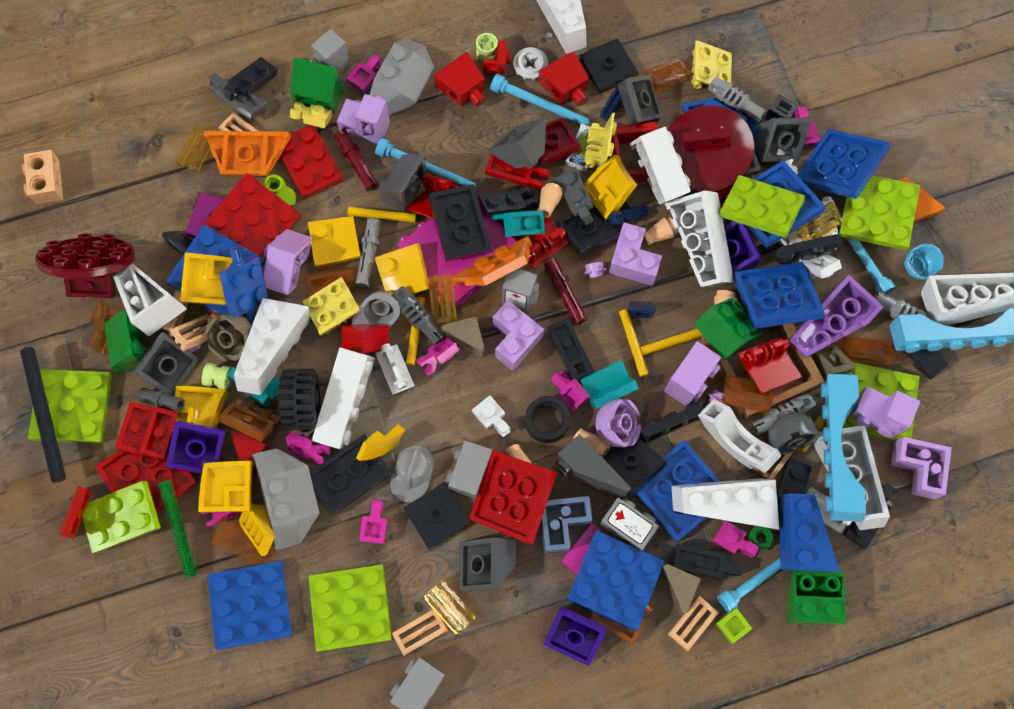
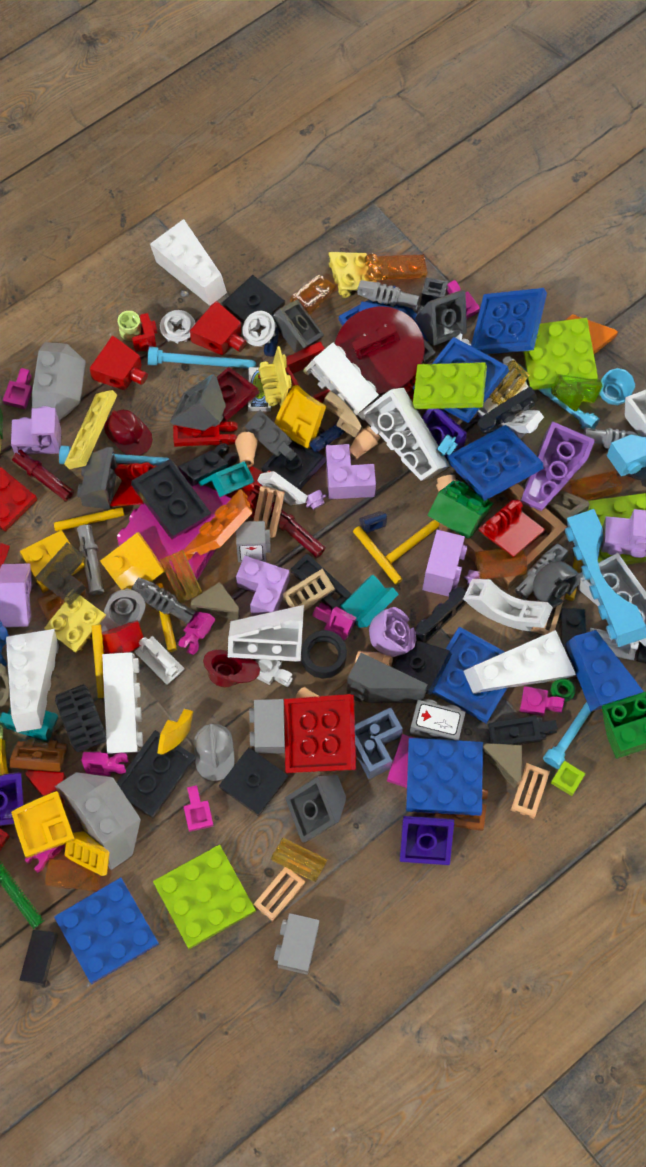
camera: 20 degrees left, 5 degrees down
none -> black slope [19,930,58,986]
none -> clear smoke plate [35,542,86,606]
none -> light yellow tile [65,390,117,469]
none -> yellow bar [91,625,104,698]
none -> dark red piece [104,409,153,456]
none -> dark red piece [203,650,260,688]
none -> white wedge [228,605,304,661]
none -> white gear [243,311,277,347]
none -> light nougat tile [254,486,285,538]
none -> white tile [257,471,308,506]
none -> tan slope [282,569,335,612]
none -> tan slope [323,391,361,438]
none -> clear orange plate [364,254,428,280]
none -> medium azure plate [437,434,457,456]
none -> clear neon green slope [551,374,603,412]

